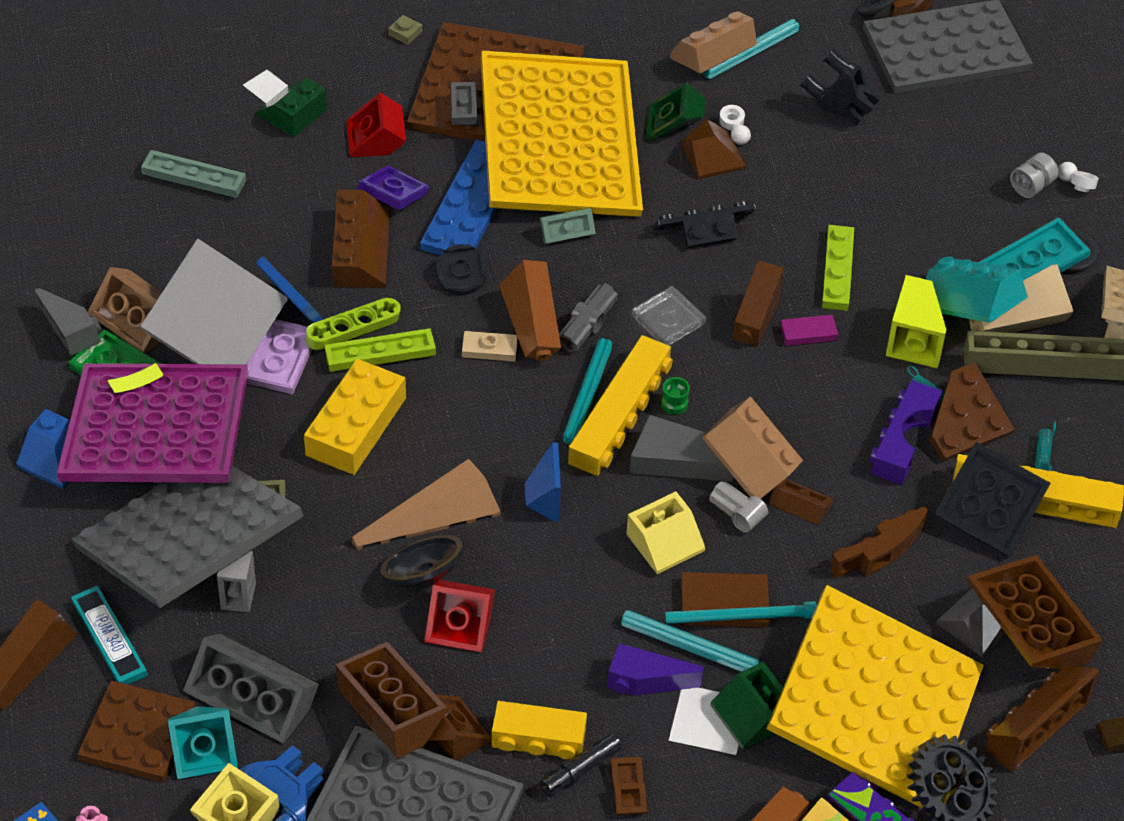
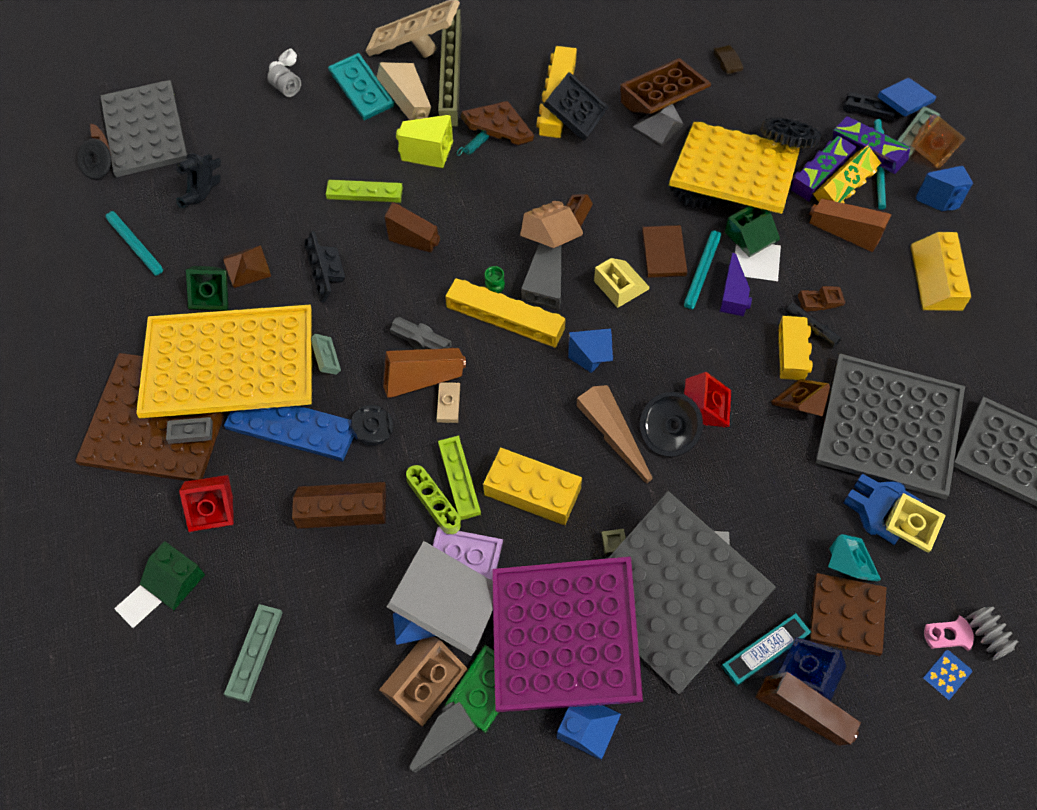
camera: 90 degrees left, 10 degrees up
neon yellow sticker [108,363,163,393] -> none
dark grey slope [183,634,319,743] -> none
blue tile [256,256,324,323] -> none
reddish brown slope [335,641,447,758] -> none
dark purple tile [357,165,429,210] -> none
olive plate [388,15,422,45] -> none
teal axle [563,338,612,444] -> none
clear tile [632,286,706,346] -> none
teal bar [665,601,817,624] -> none
medium nougat slope [670,11,757,73] -> none
light grey piece [710,481,768,533] -> none
white plate [719,105,751,145] -> none
magenta tile [780,315,838,346] -> none
reddish brown slope [830,506,928,579] -> none
dark purple arch [869,380,942,485] -> none
teal slope [926,256,1028,323] -> none
reddish brown slope [985,666,1099,773] -> none
teal piece [1035,421,1056,471] -> none
none -> clear blue slope [778,637,846,701]

